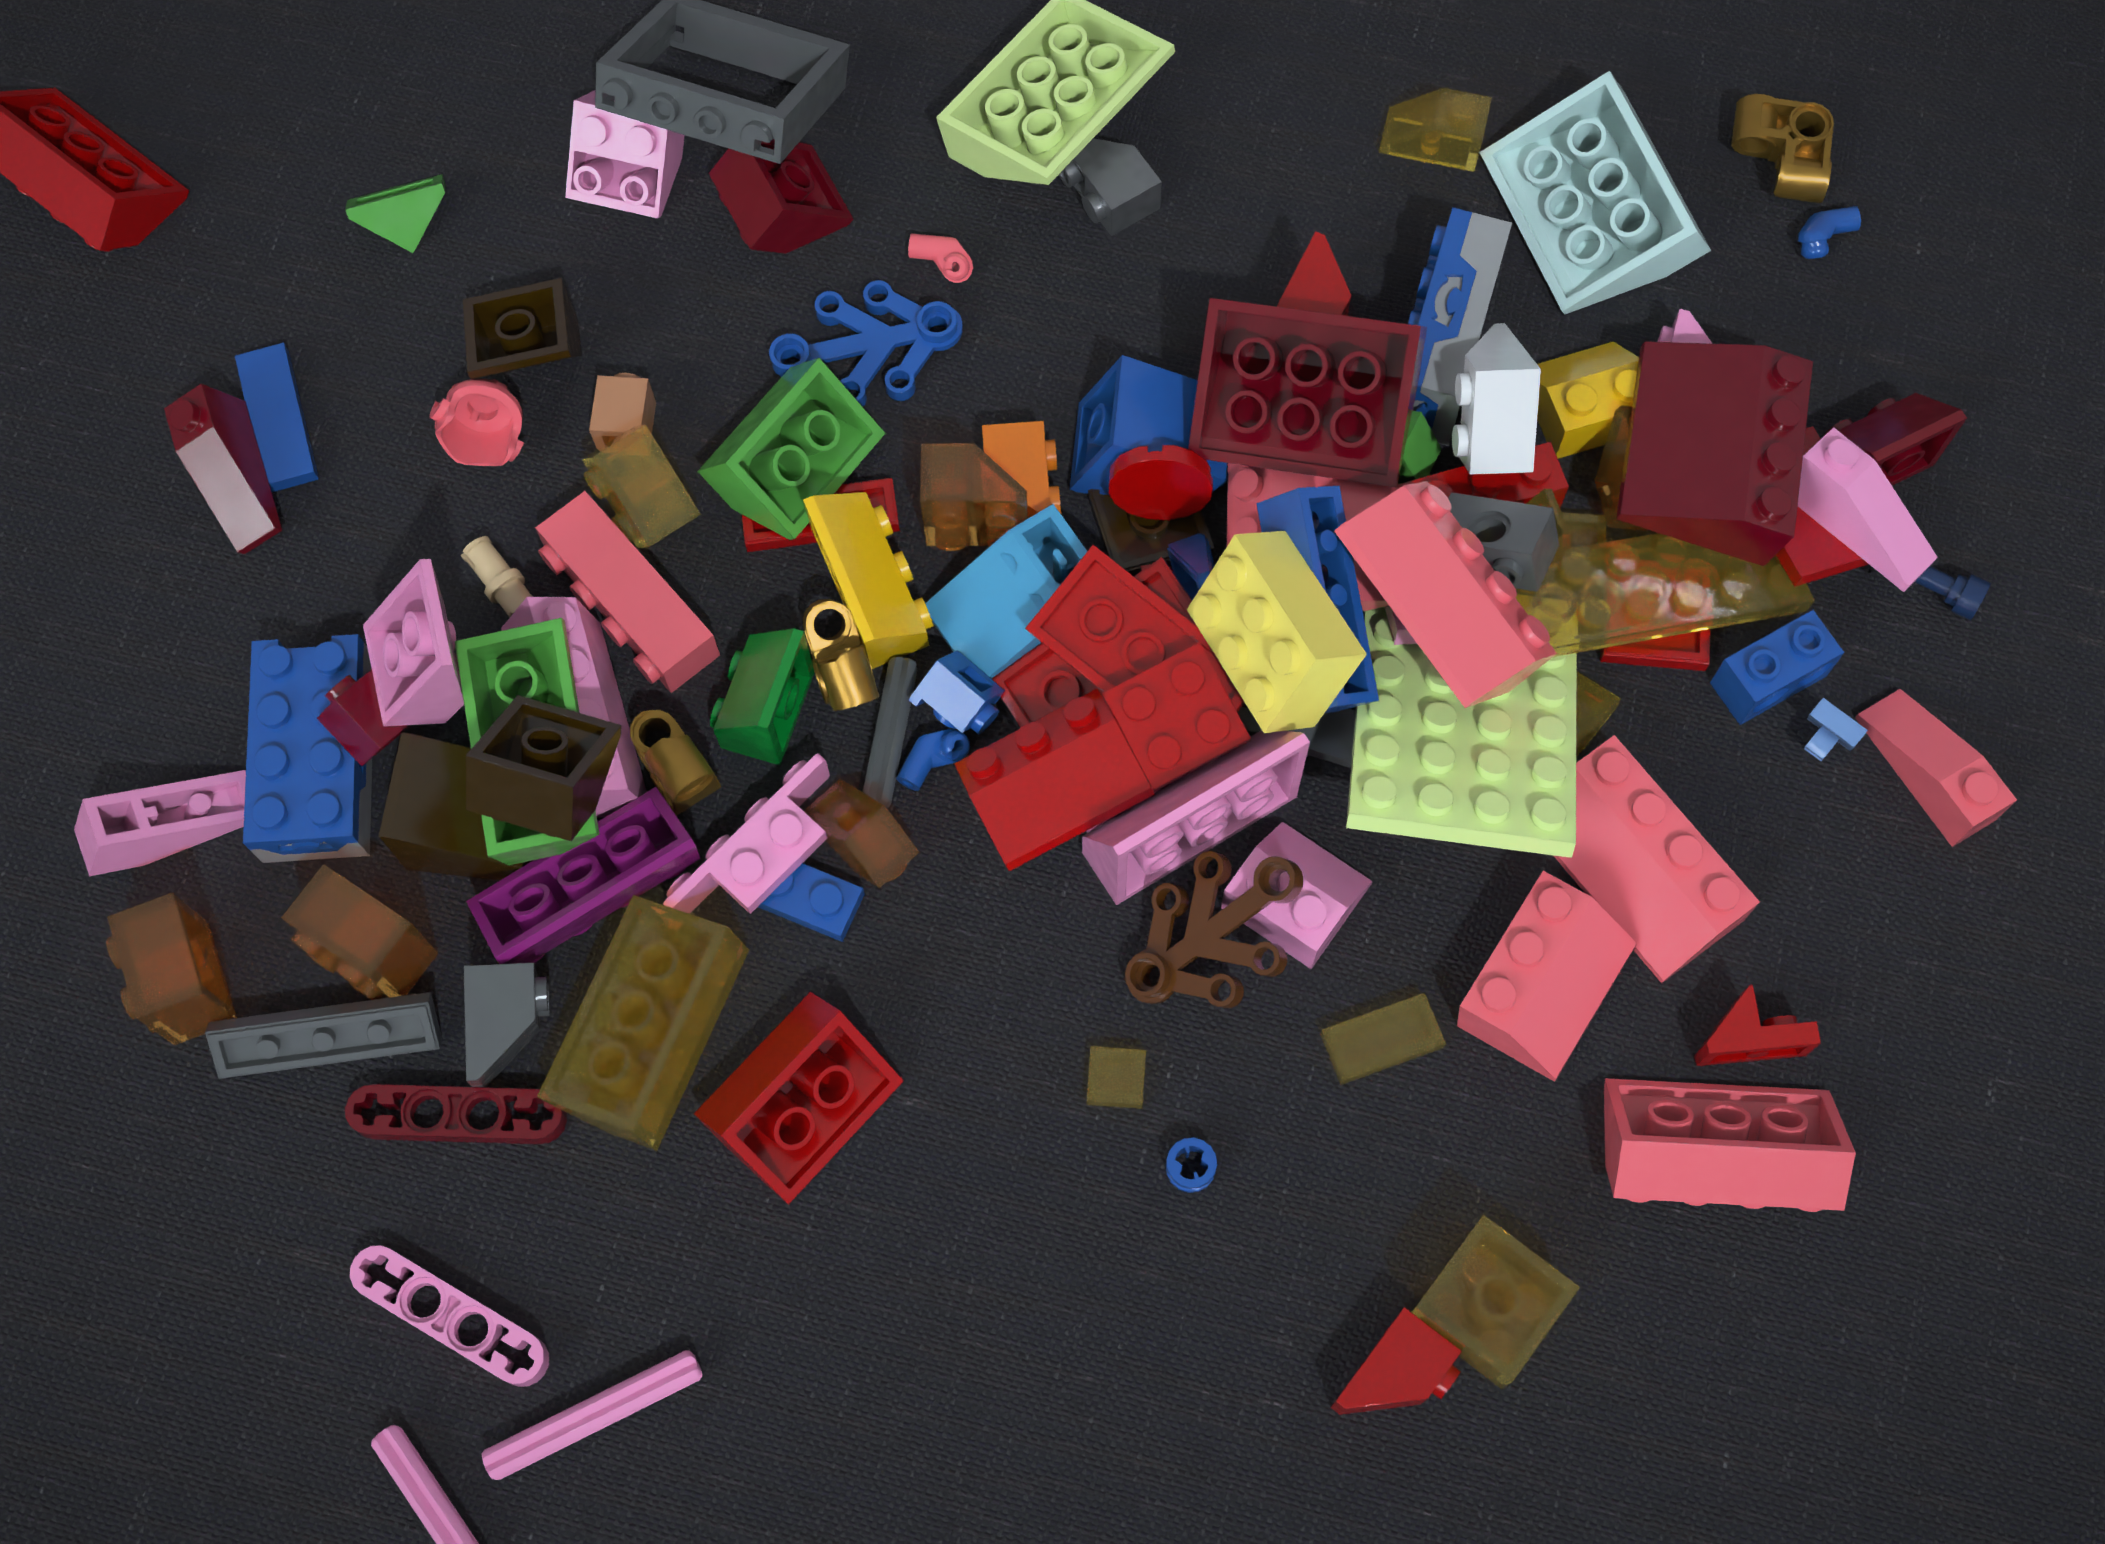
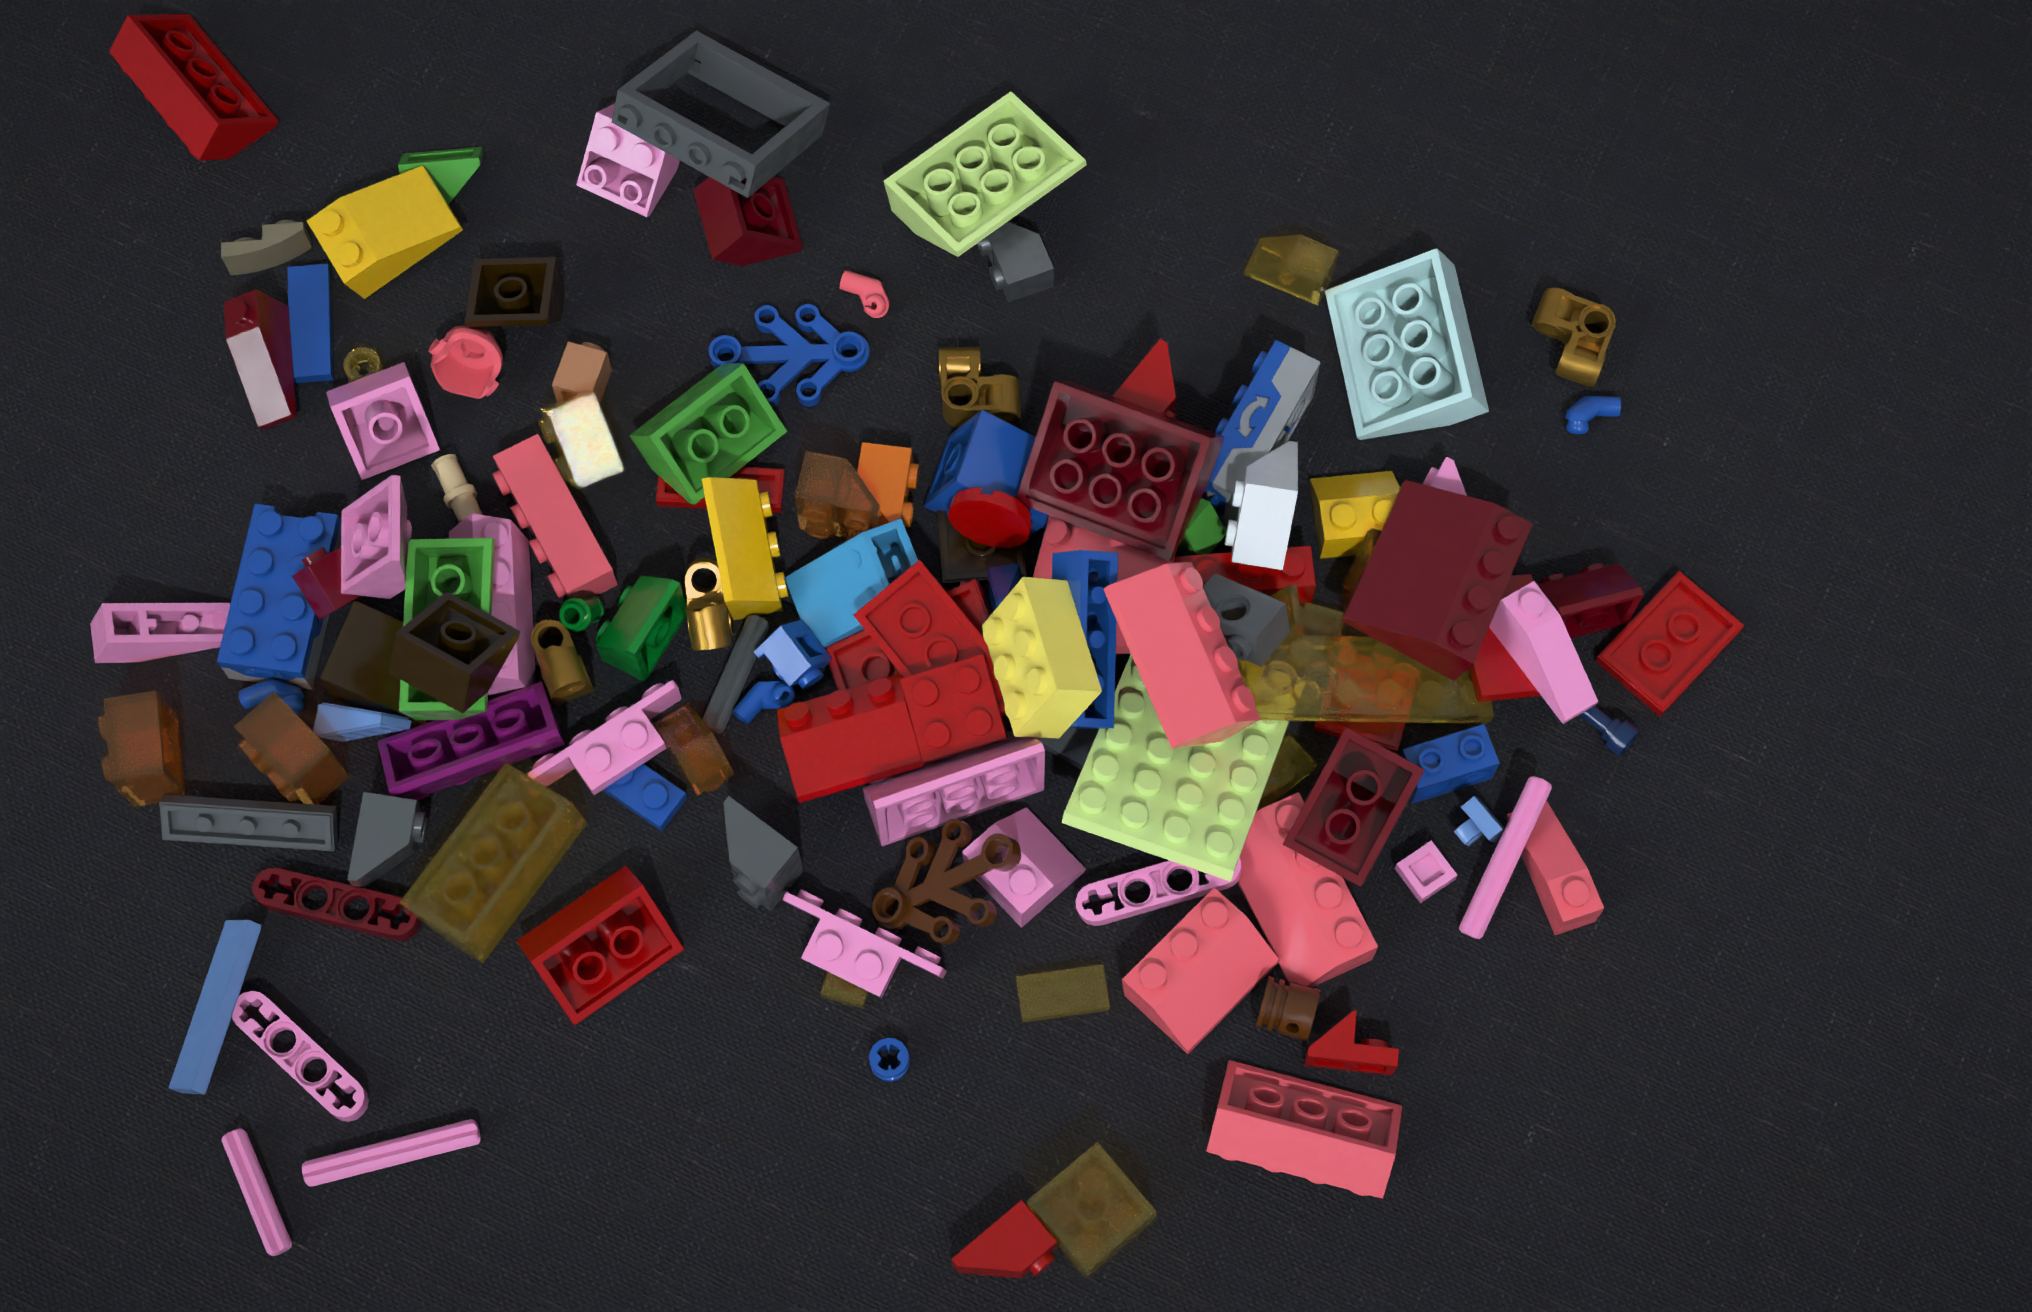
camera: 10 degrees right, 0 degrees up
none -> medium blue tile [169,920,261,1095]
none -> dark tan slope [221,220,312,276]
none -> blue arm [239,679,305,716]
none -> yellow slope [307,165,463,299]
none -> medium blue slope [313,702,411,742]
none -> bright pink slope [326,362,440,480]
none -> clear yellow bush [343,347,384,382]
none -> green pin [559,596,604,632]
none -> dark grey slope [723,796,804,911]
none -> bright pink bracket [782,889,947,998]
none -> pearl gold piece [939,347,1021,428]
none -> bright pink beam [1076,858,1242,926]
none -> reddish brown piece [1255,976,1321,1041]
none -> dark red slope [1283,728,1425,887]
none -> bright pink plate [1394,840,1457,903]
none -> bright pink axle [1459,776,1552,939]
none -> red tile [1595,571,1745,717]

